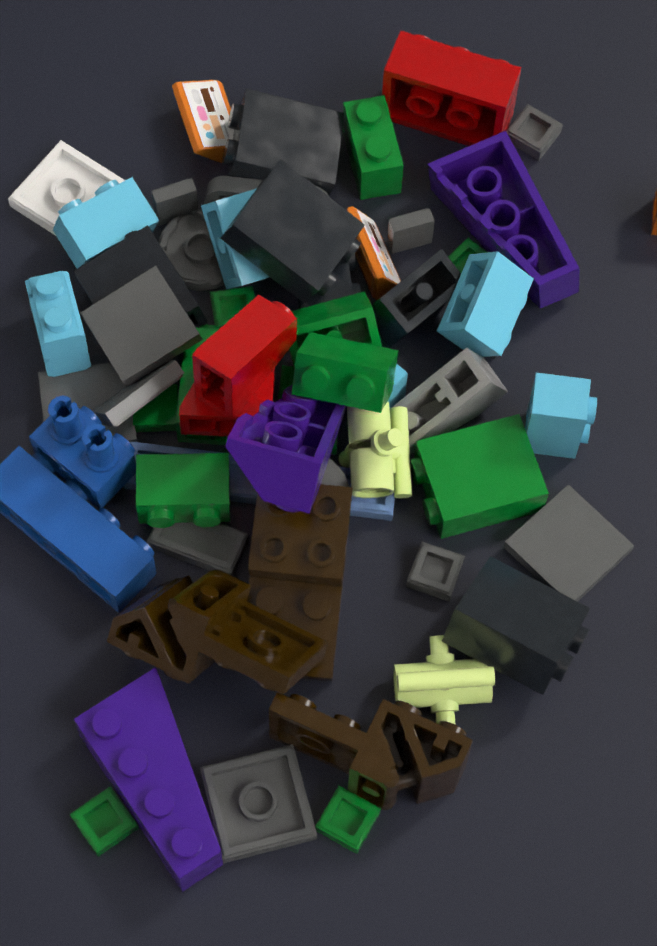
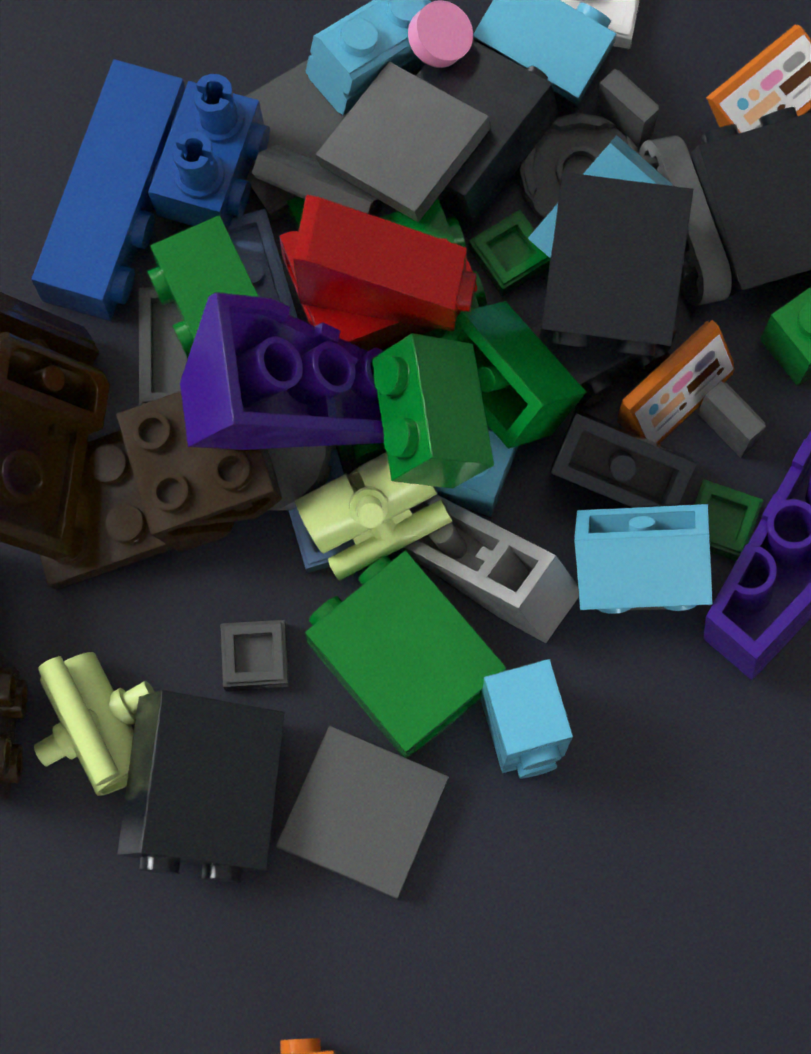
camera: 70 degrees right, 10 degrees up
none -> bright pink tile [408,0,473,68]

